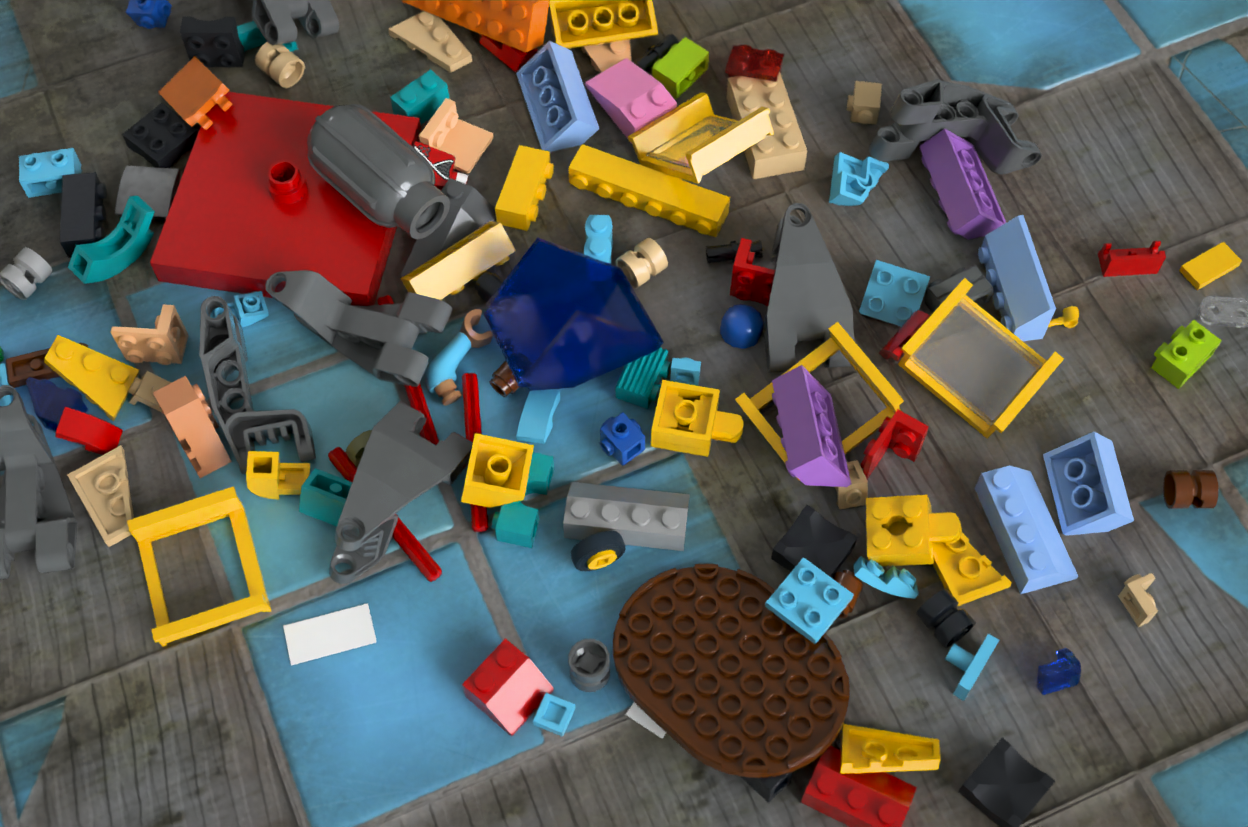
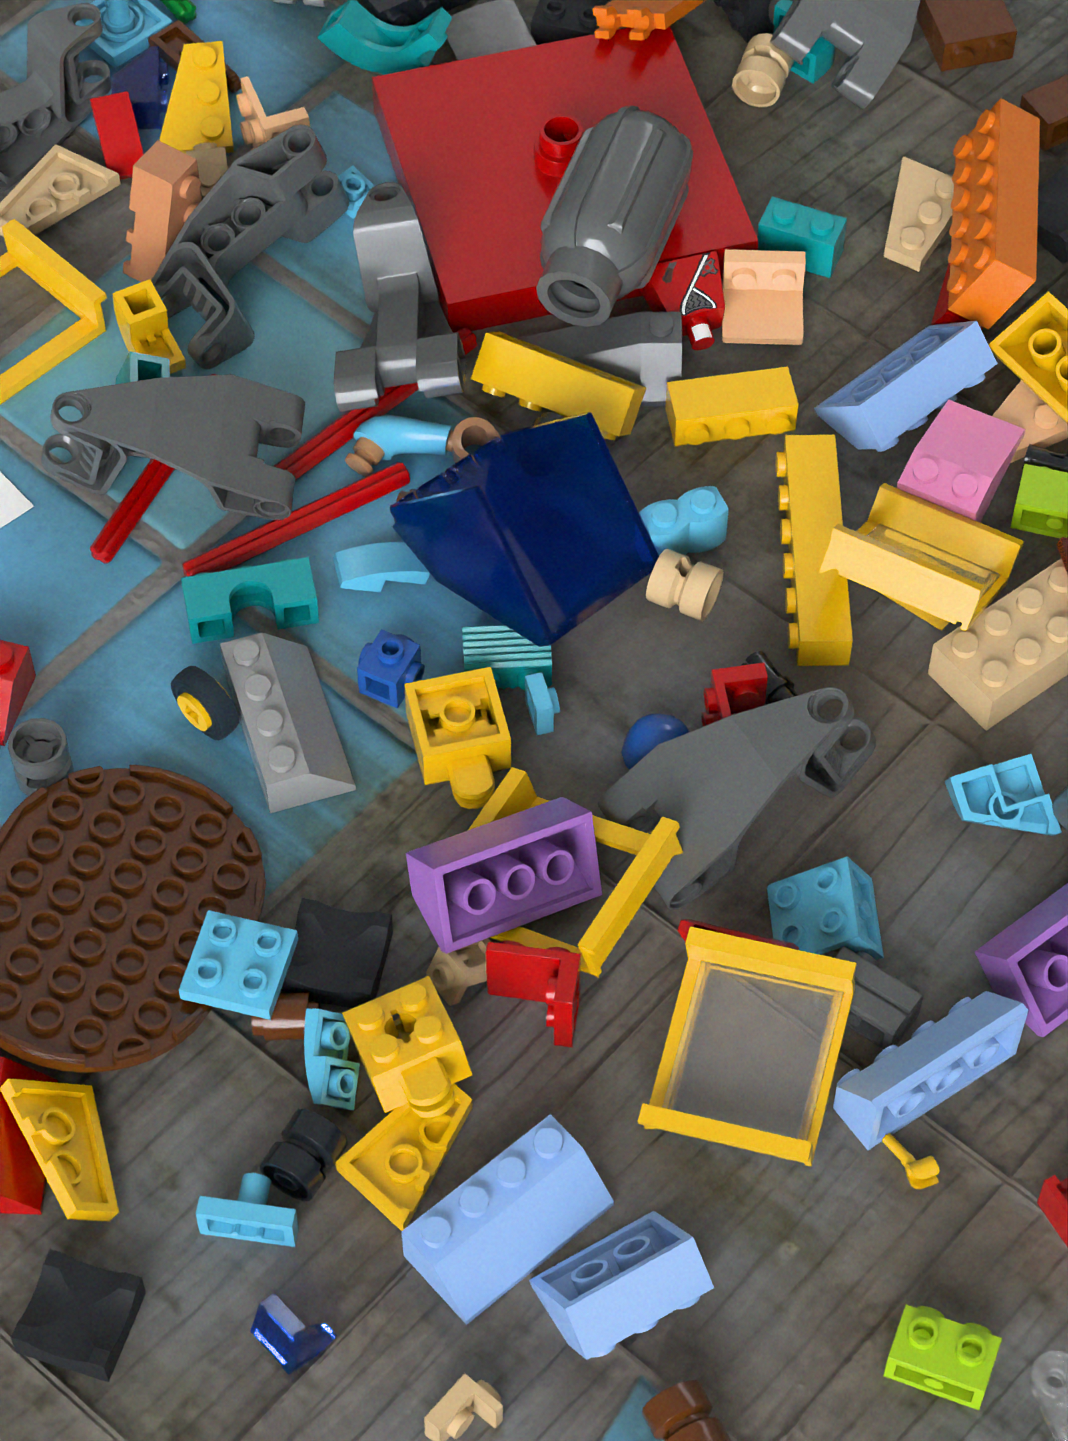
camera: 65 degrees right, 5 degrees down
yellow slope [461,433,534,508] -> none

